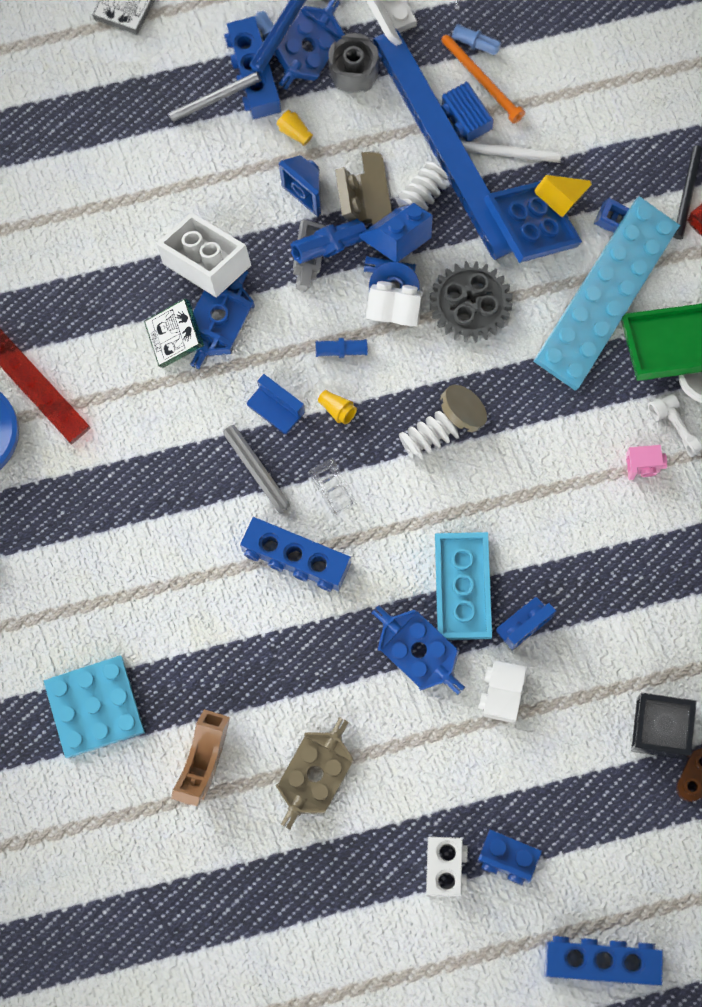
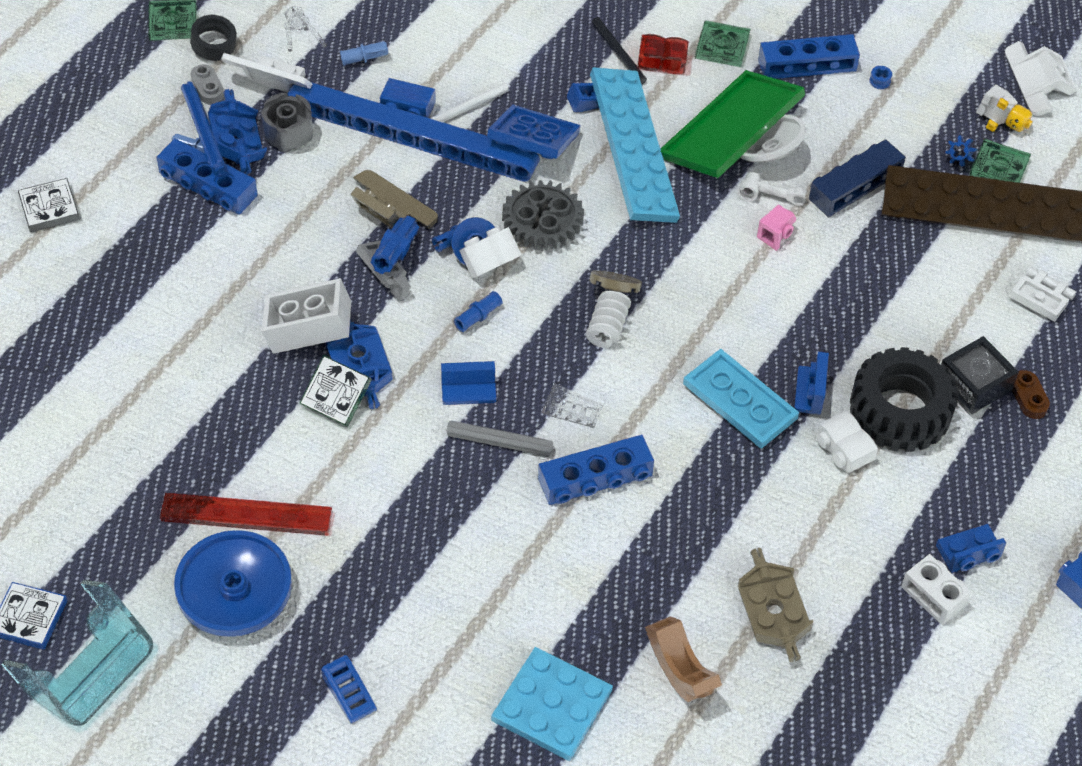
camera: 50 degrees left, 20 degrees down
flat silver bar [169,72,261,122] -> none
yellow cone [276,110,313,146] -> none
blue slope [279,155,321,217] -> none
yellow cone [318,390,357,425] -> none
blue slope [360,203,432,263] -> none
blue plate [372,605,465,695] -> none
white piece [396,162,448,211] -> none
orange bar [441,35,525,124] -> none
yellow slope [535,175,591,217] -> none
none -> black tyre [850,347,958,452]

